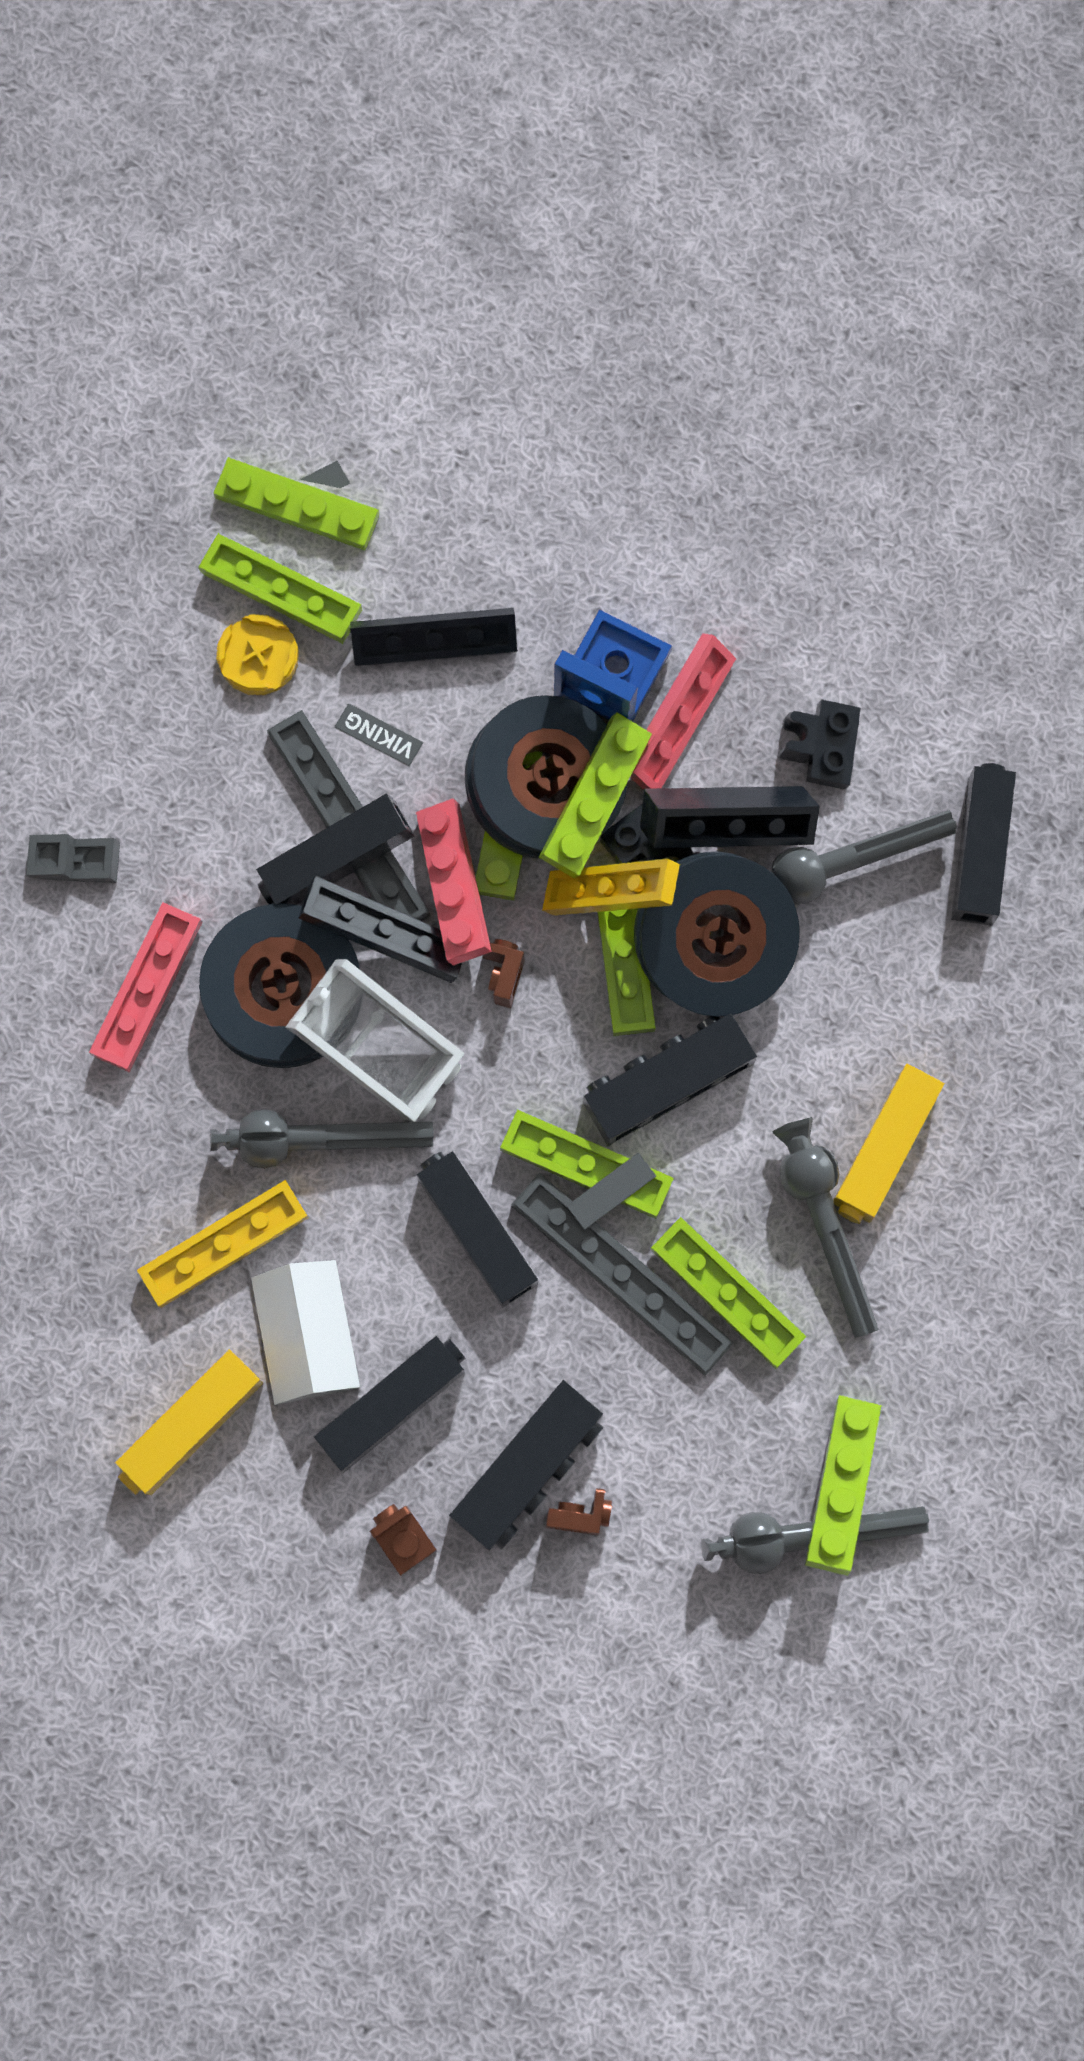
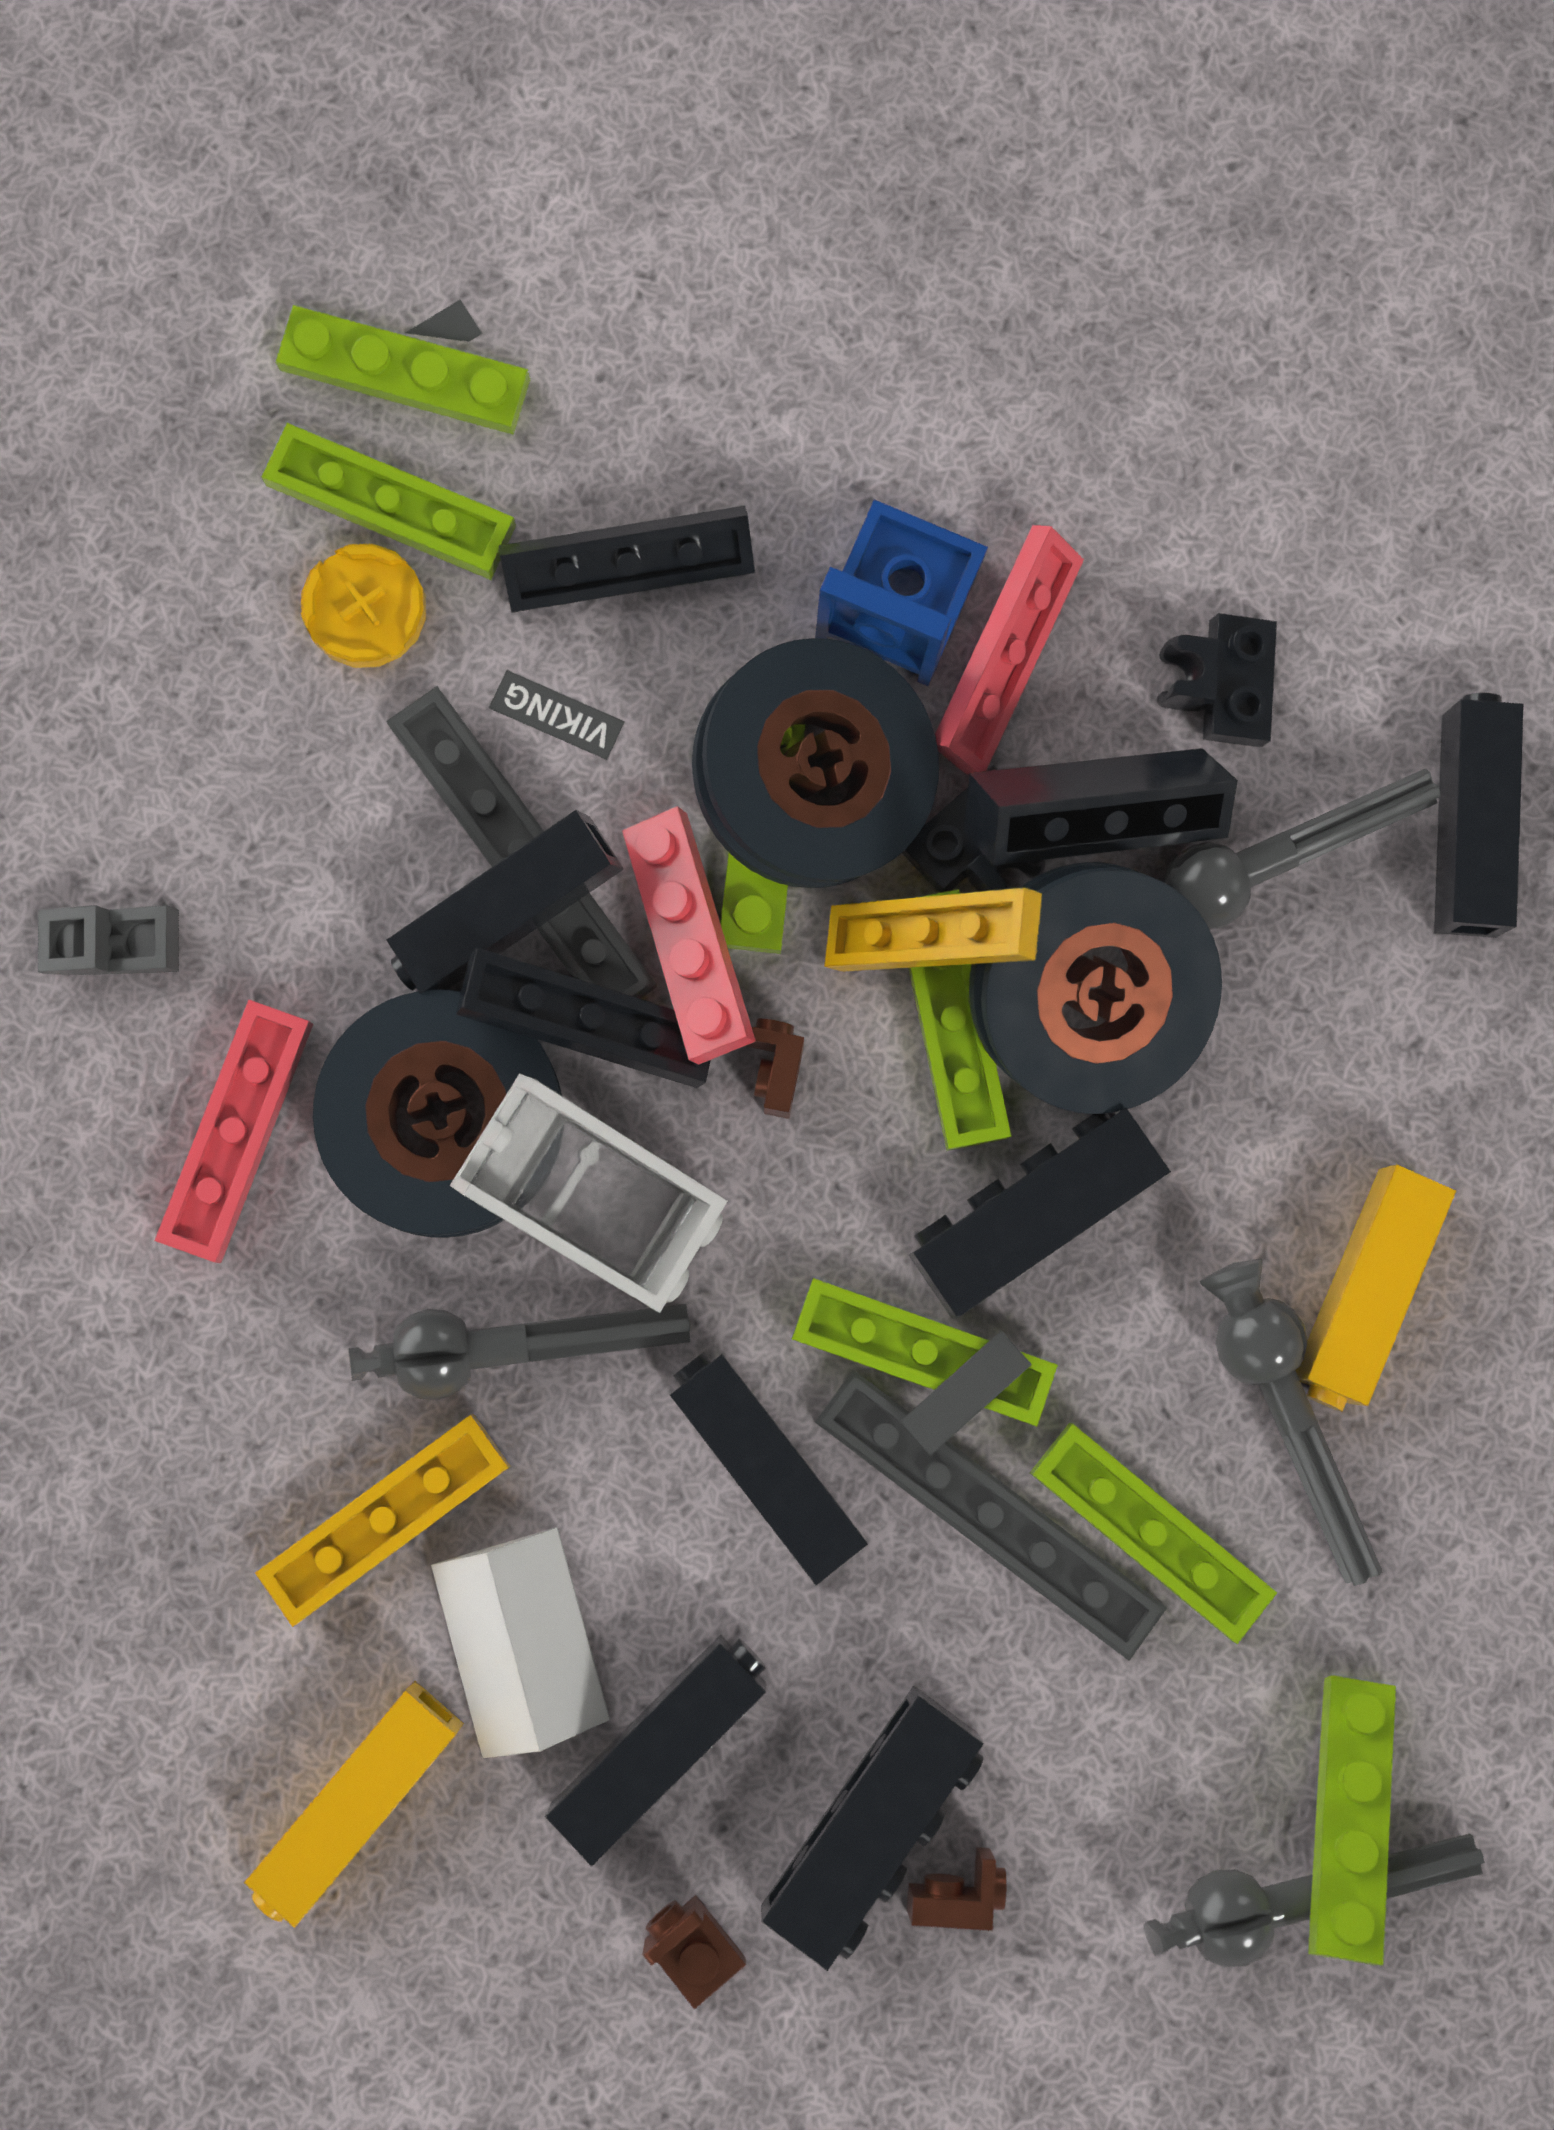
camera: 10 degrees left, 5 degrees up
lime plate [539,713,652,879] -> none

